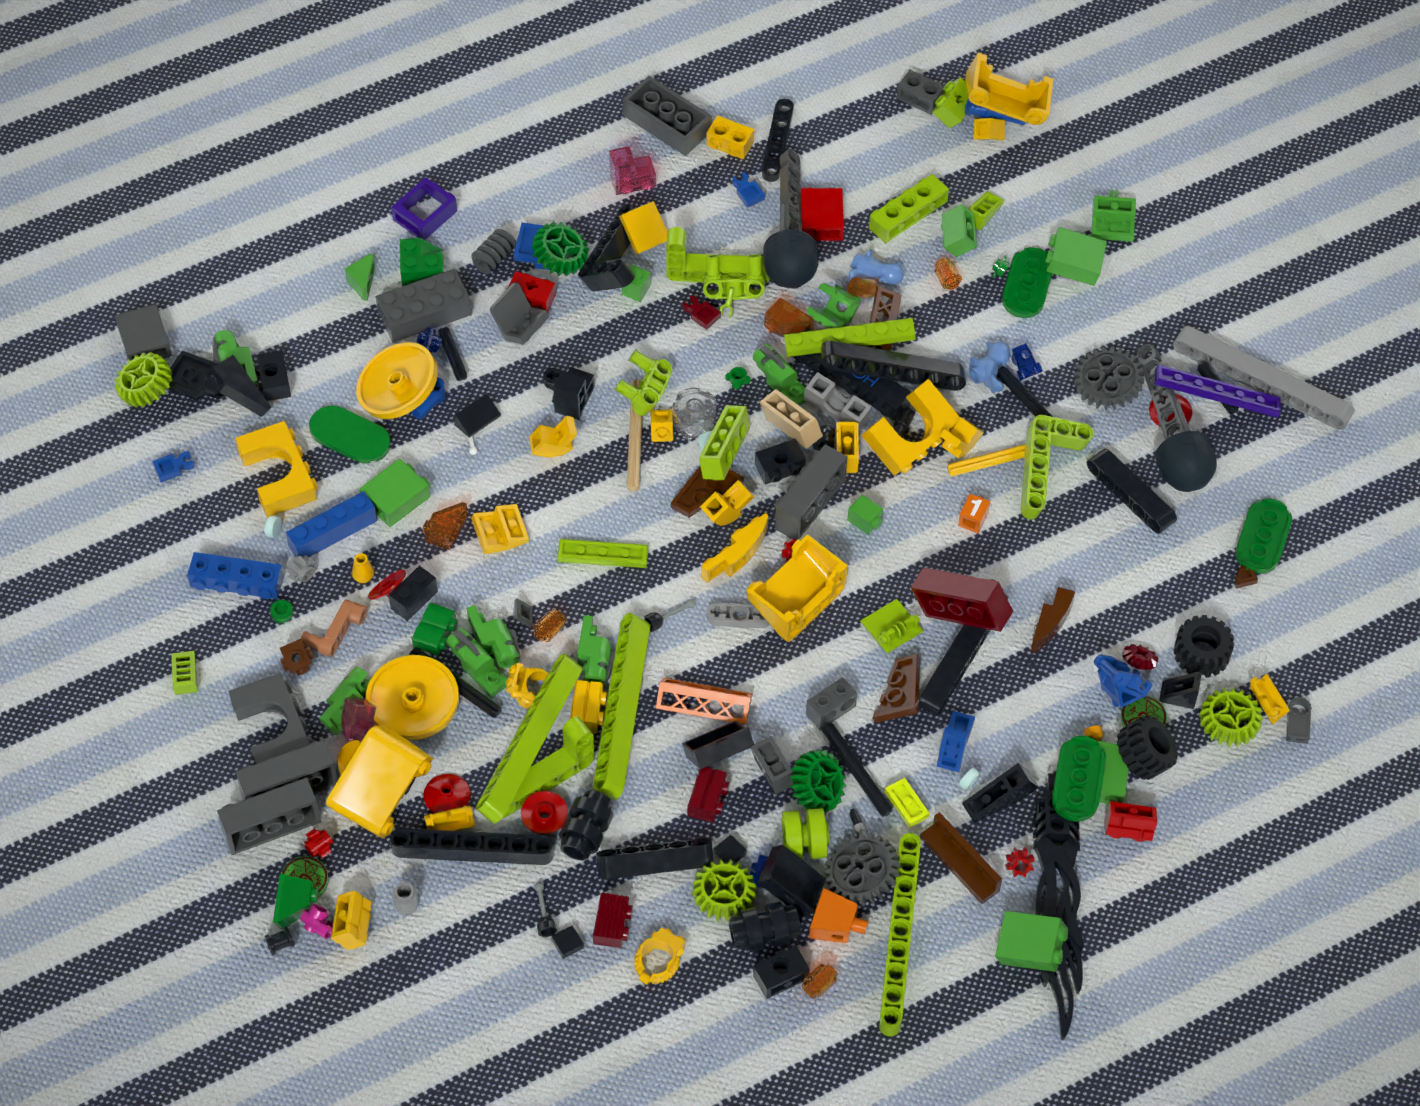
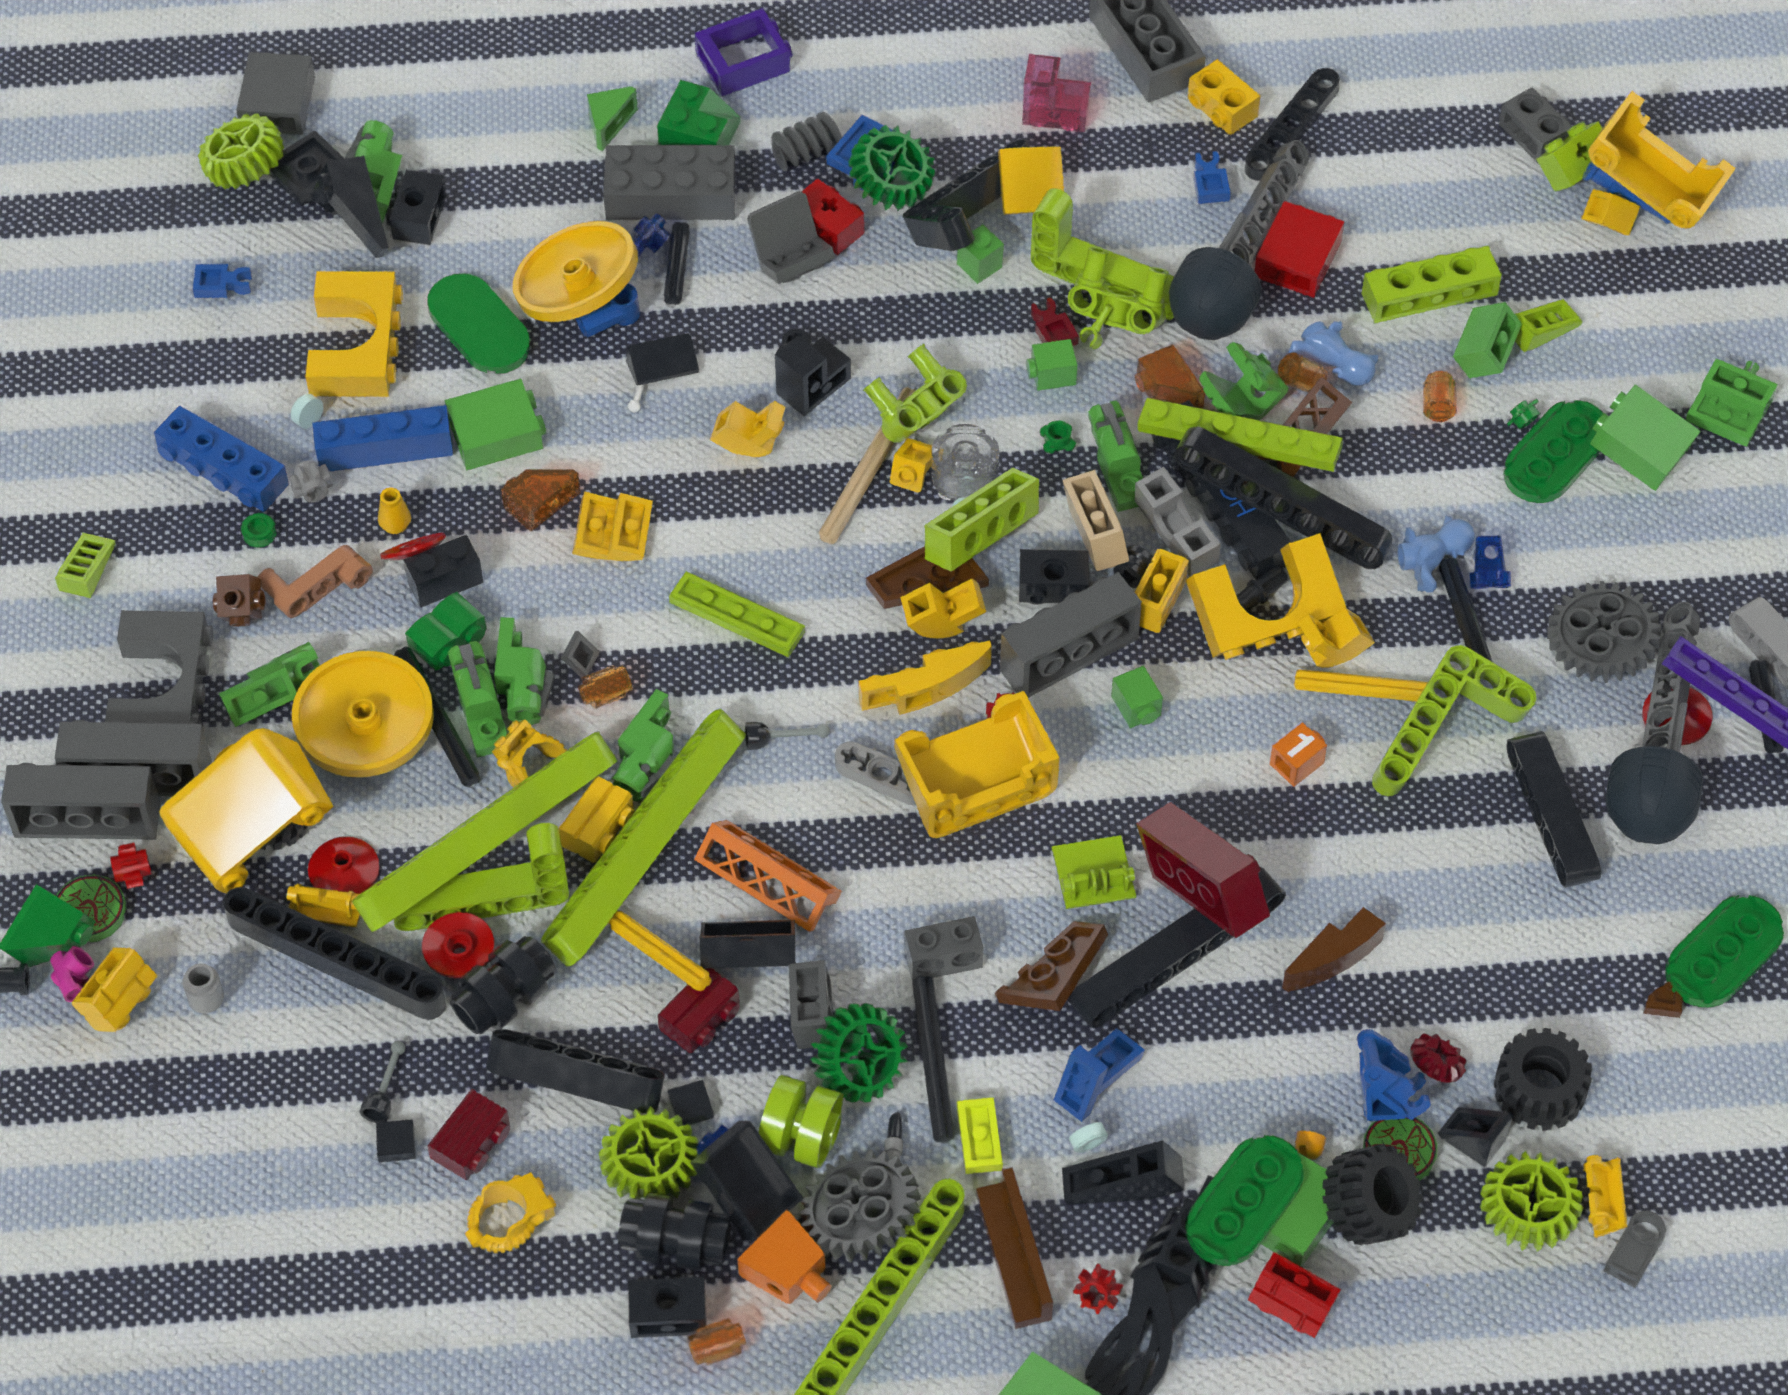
camera: 25 degrees right, 0 degrees up
clear pink brick [341,698,376,742] -> none
none -> yellow axle [608,911,712,991]
none -> bright green brick [1026,339,1077,391]

